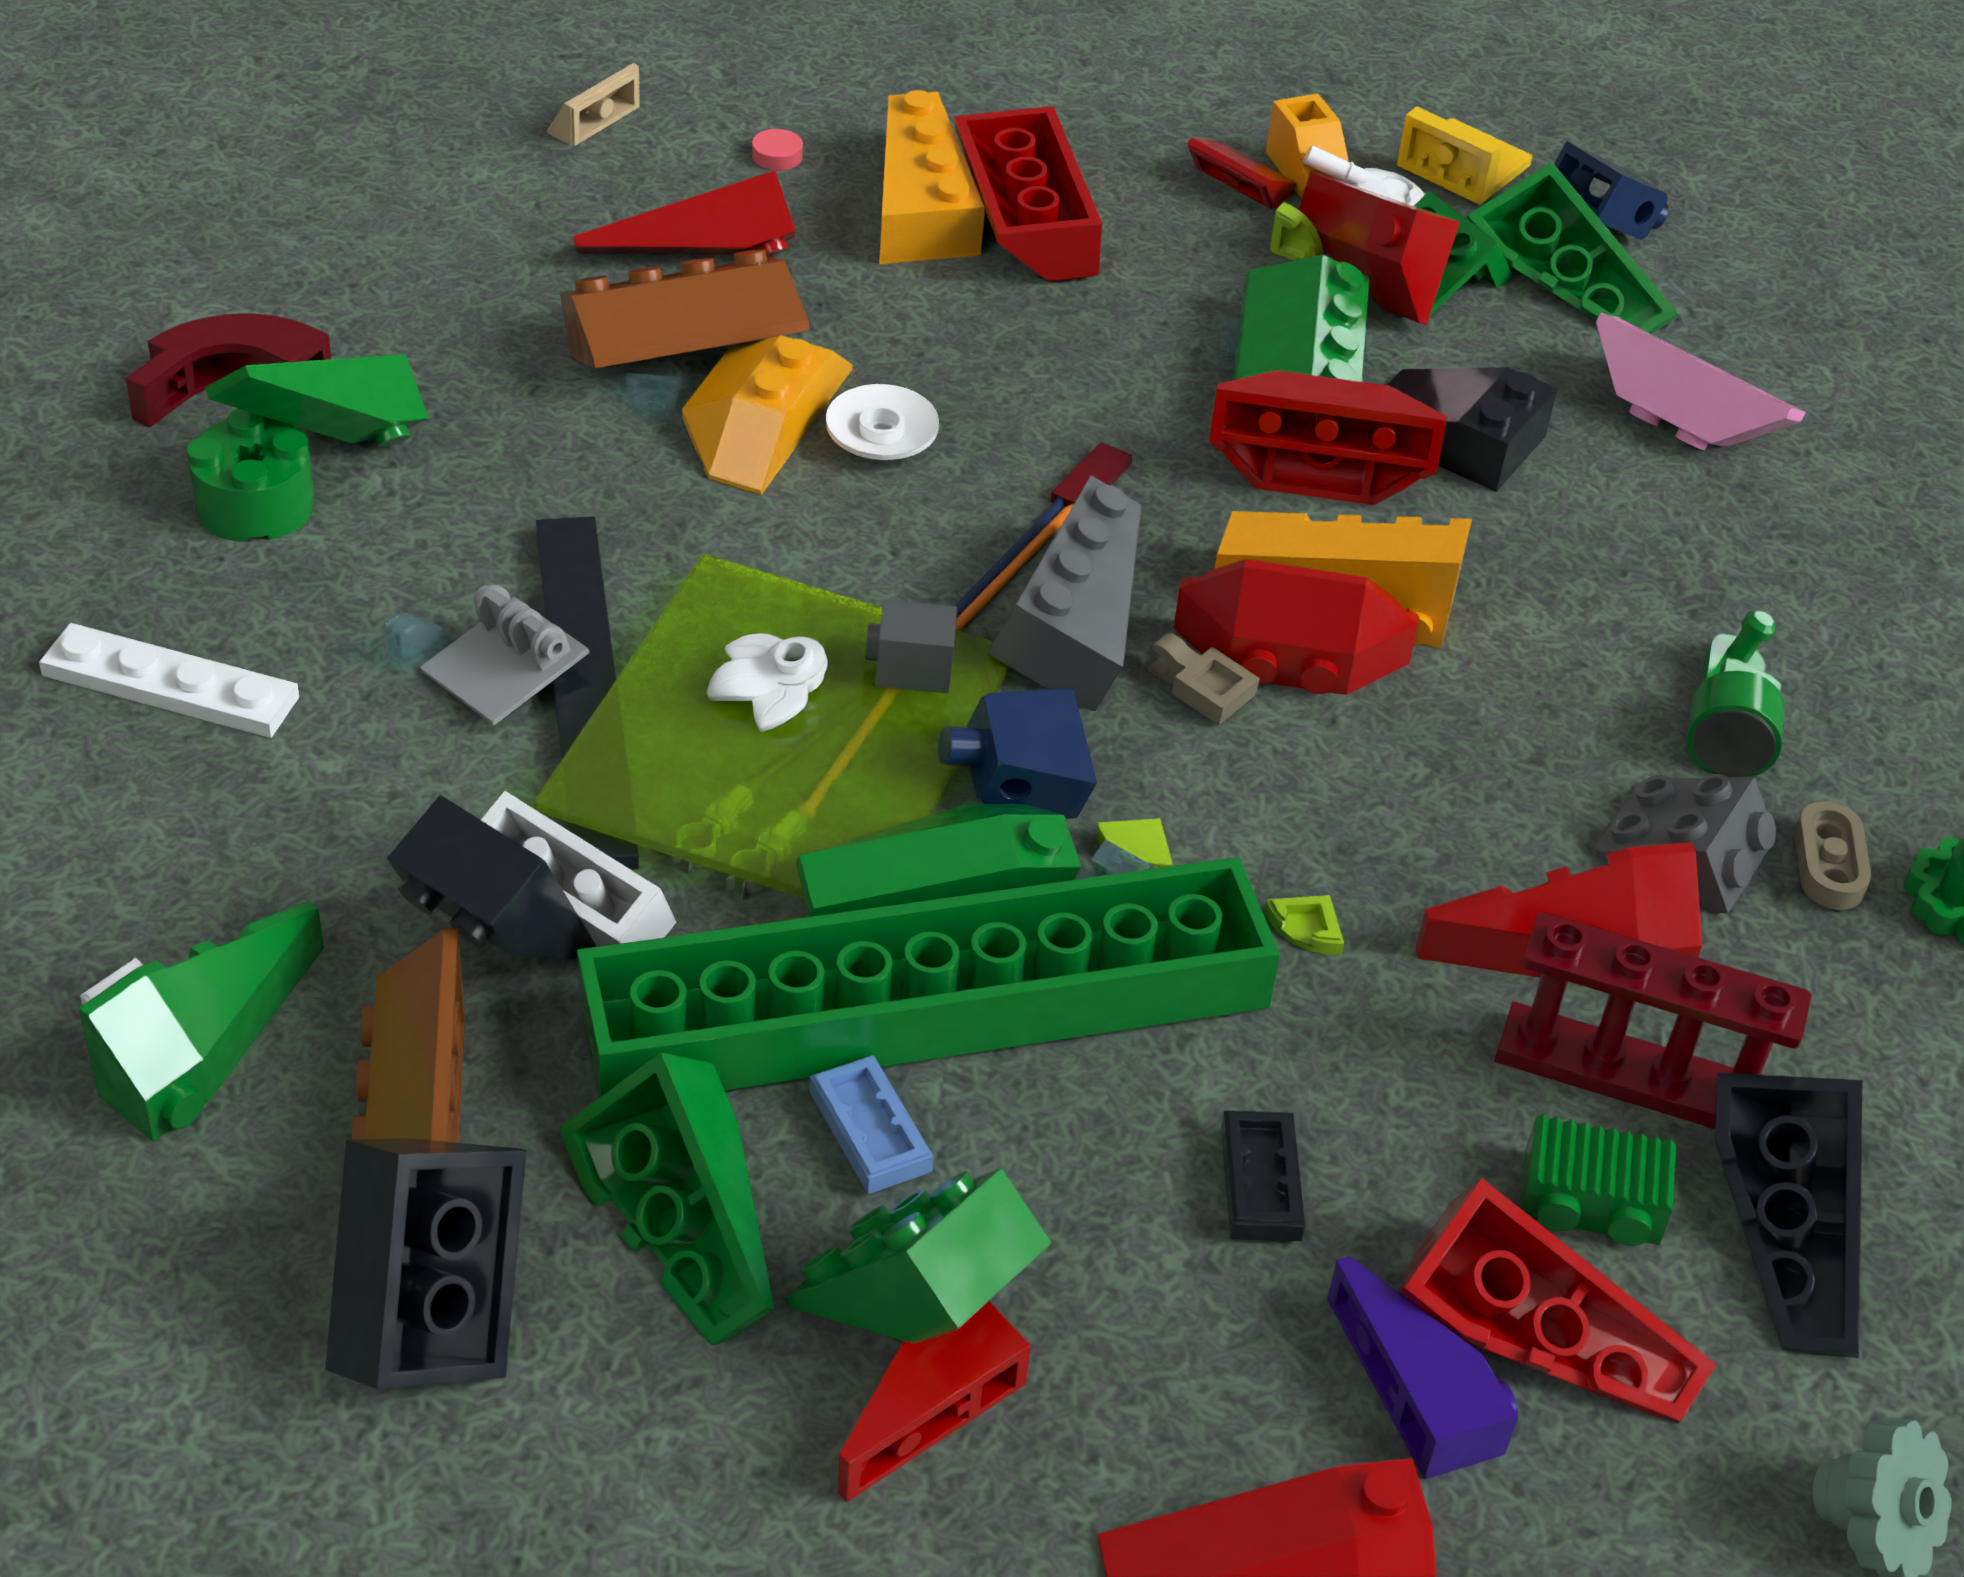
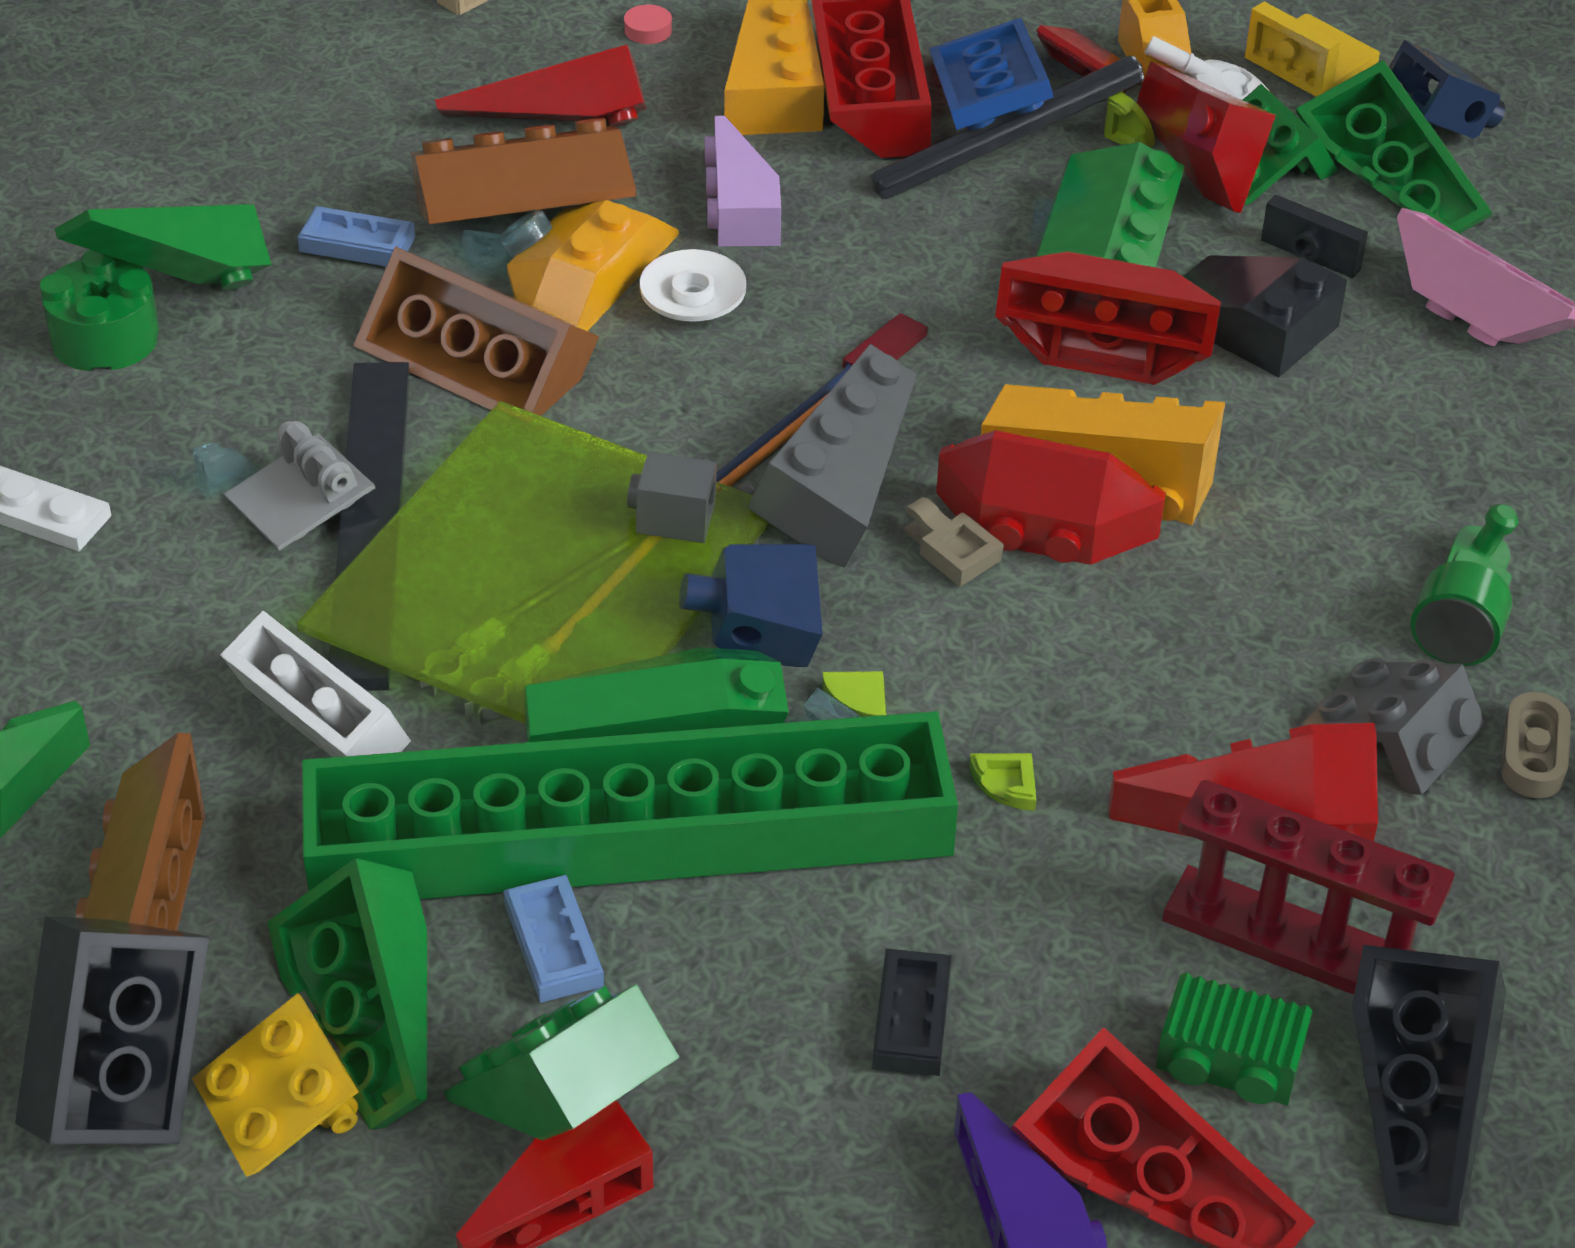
camera: 10 degrees right, 0 degrees up
dark red arch [126,313,331,427] -> none
black slope [387,795,597,959] -> none
white plate [707,633,828,732] -> none
none -> yellow hinge [191,993,359,1177]
none -> medium blue plate [297,206,415,267]
none -> dark orange slope [353,246,599,427]
none -> clear light blue tile [499,210,553,257]
none -> lavender slope [705,116,781,246]
none -> black axle [871,56,1144,199]
none -> blue plate [929,18,1054,130]
none -> black plate [1261,194,1368,279]

